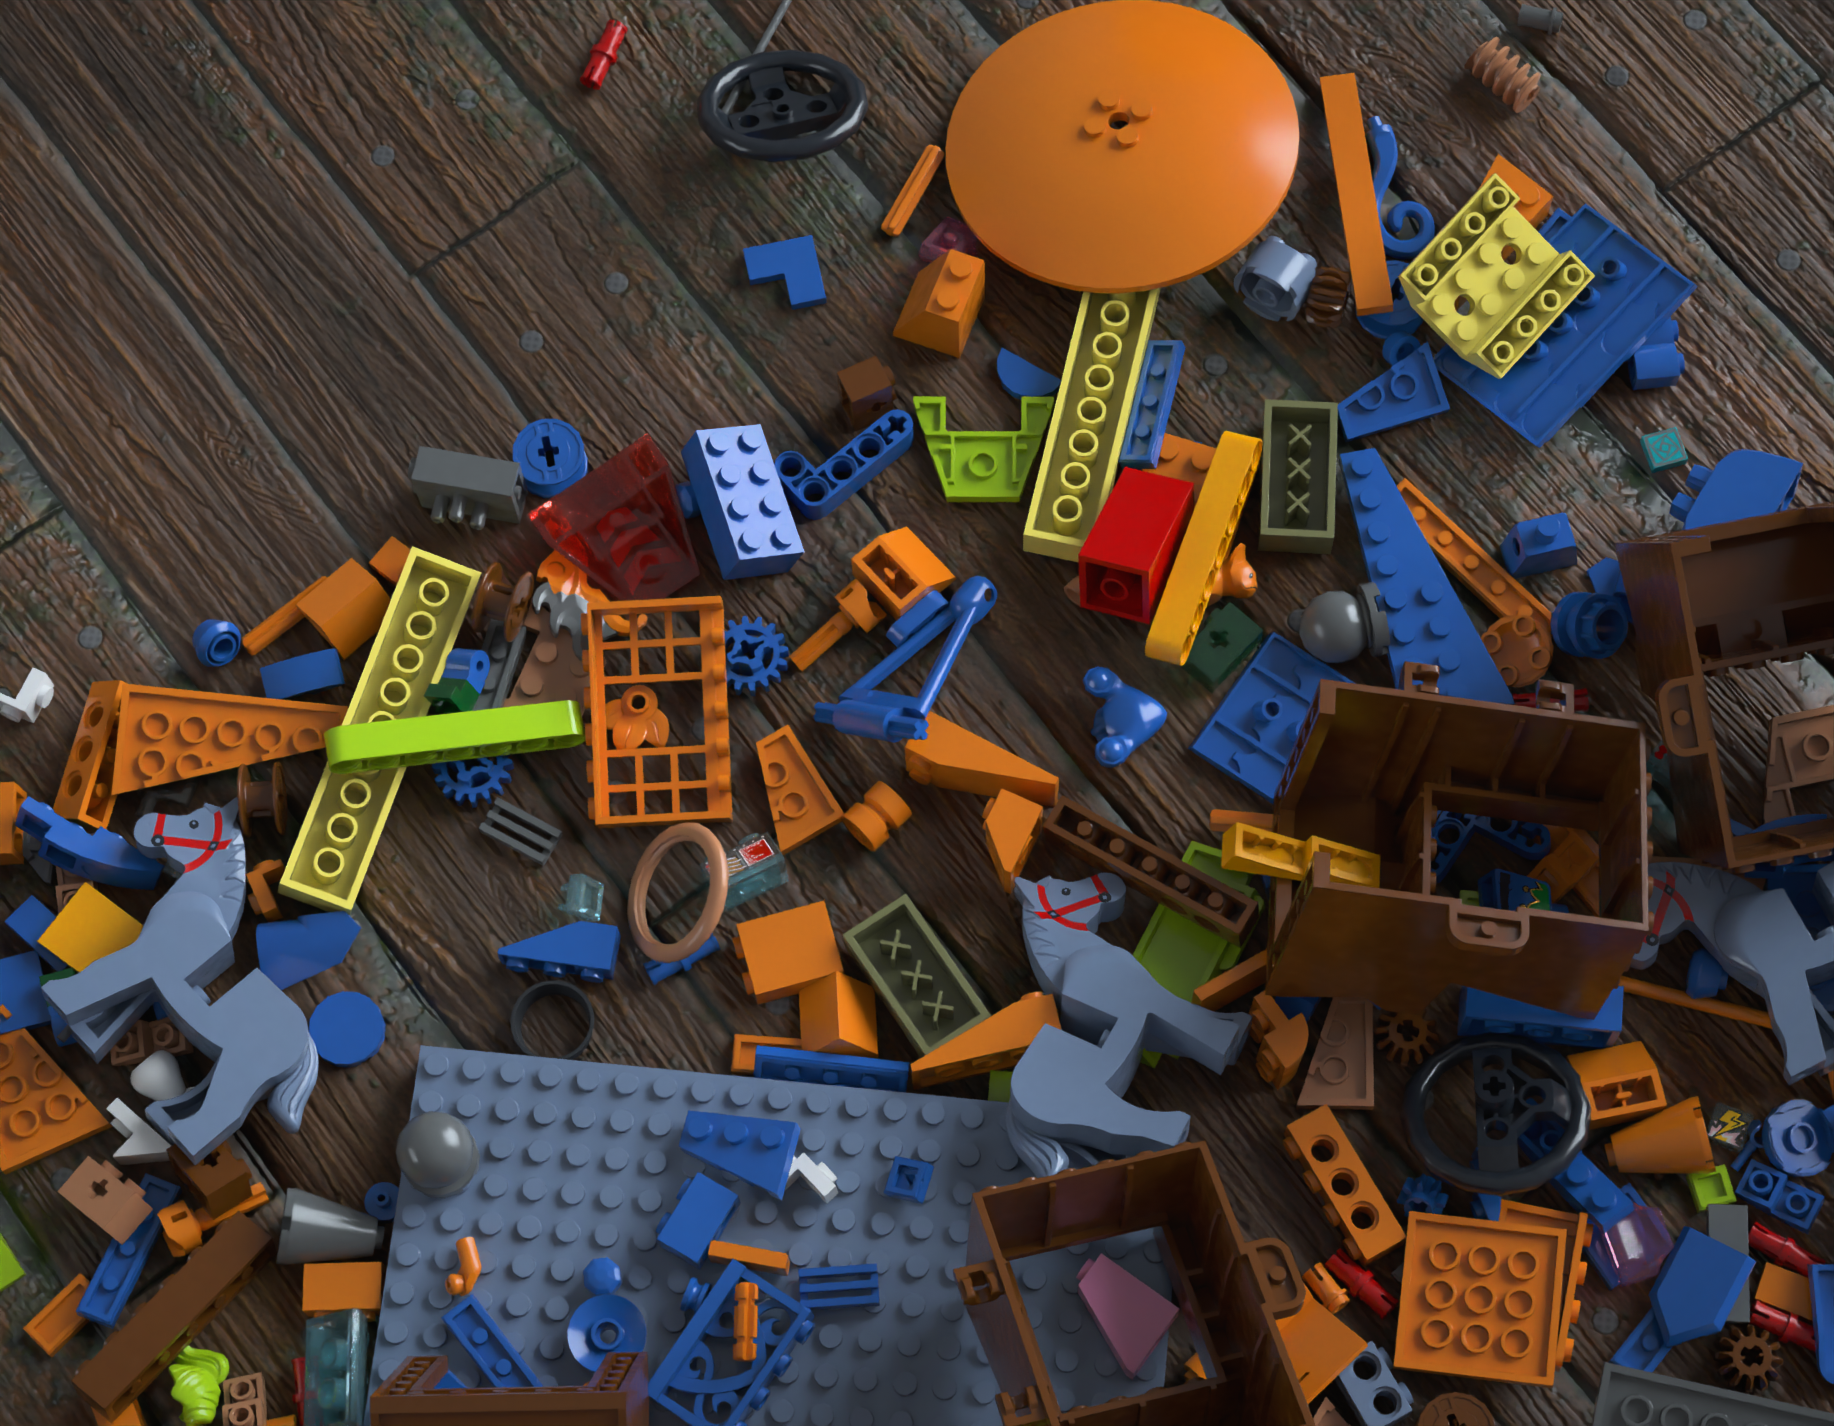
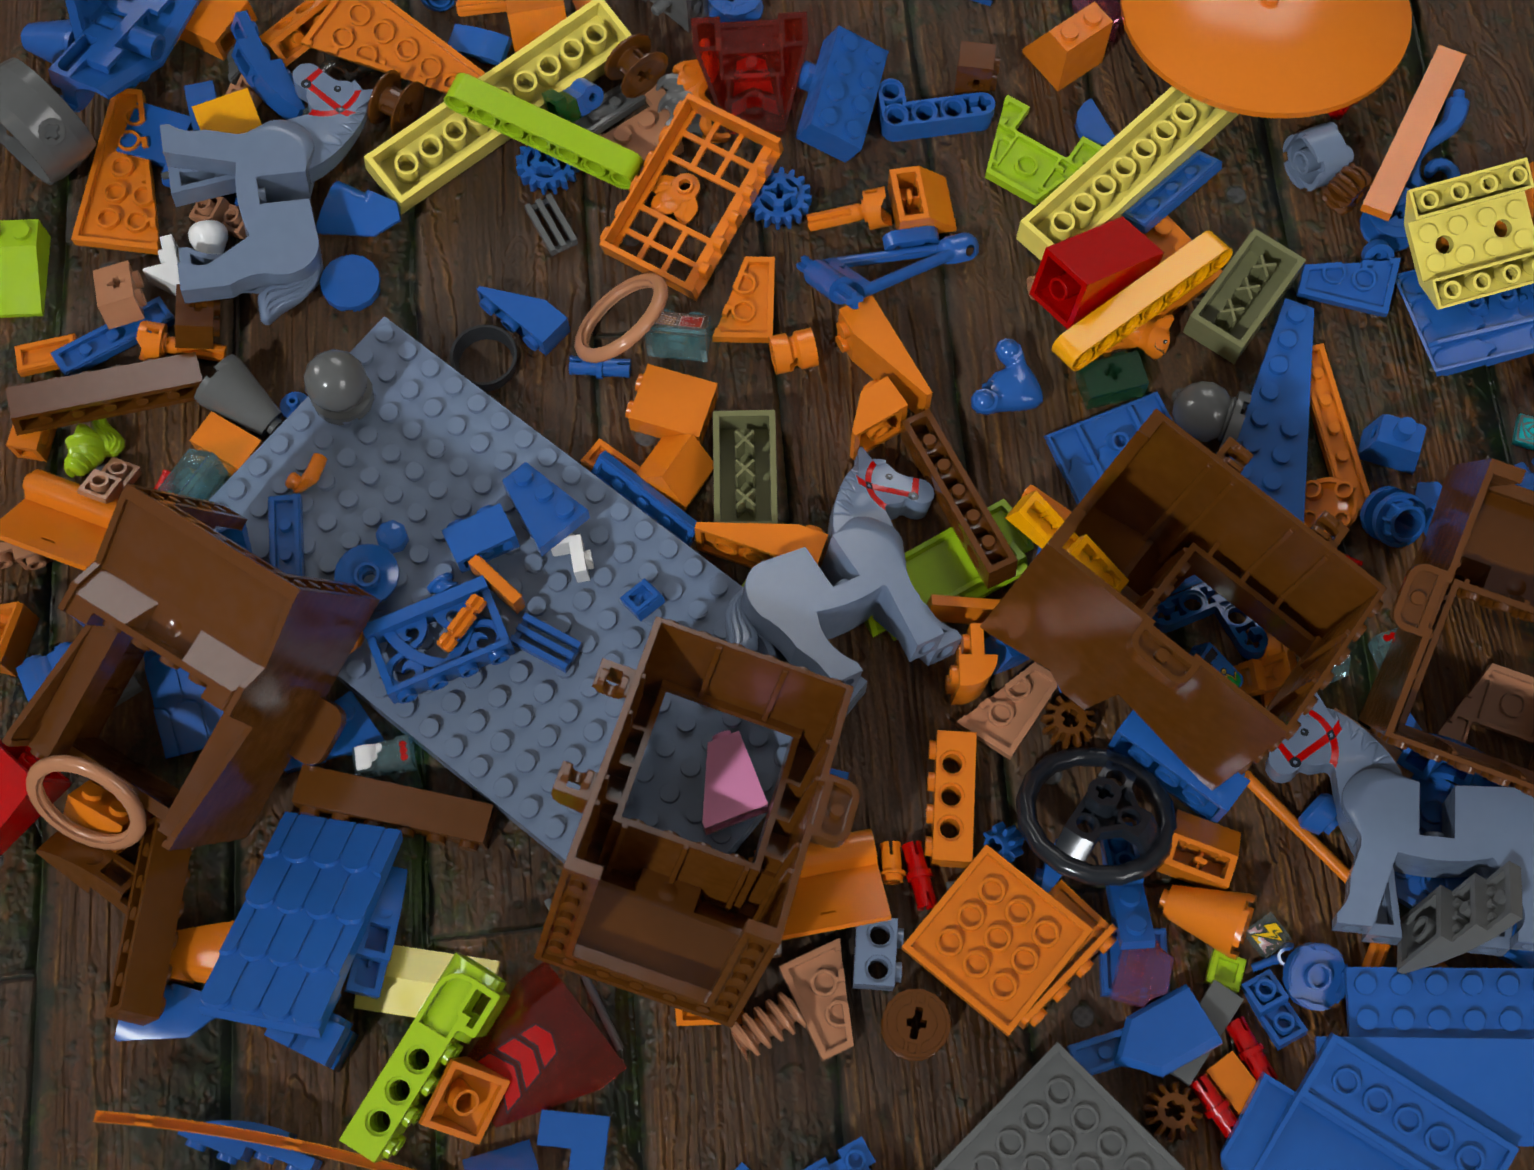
camera: 30 degrees right, 0 degrees up
orange bracket [246,859,286,923] -> none
clear light blue tile [558,874,604,921] -> none

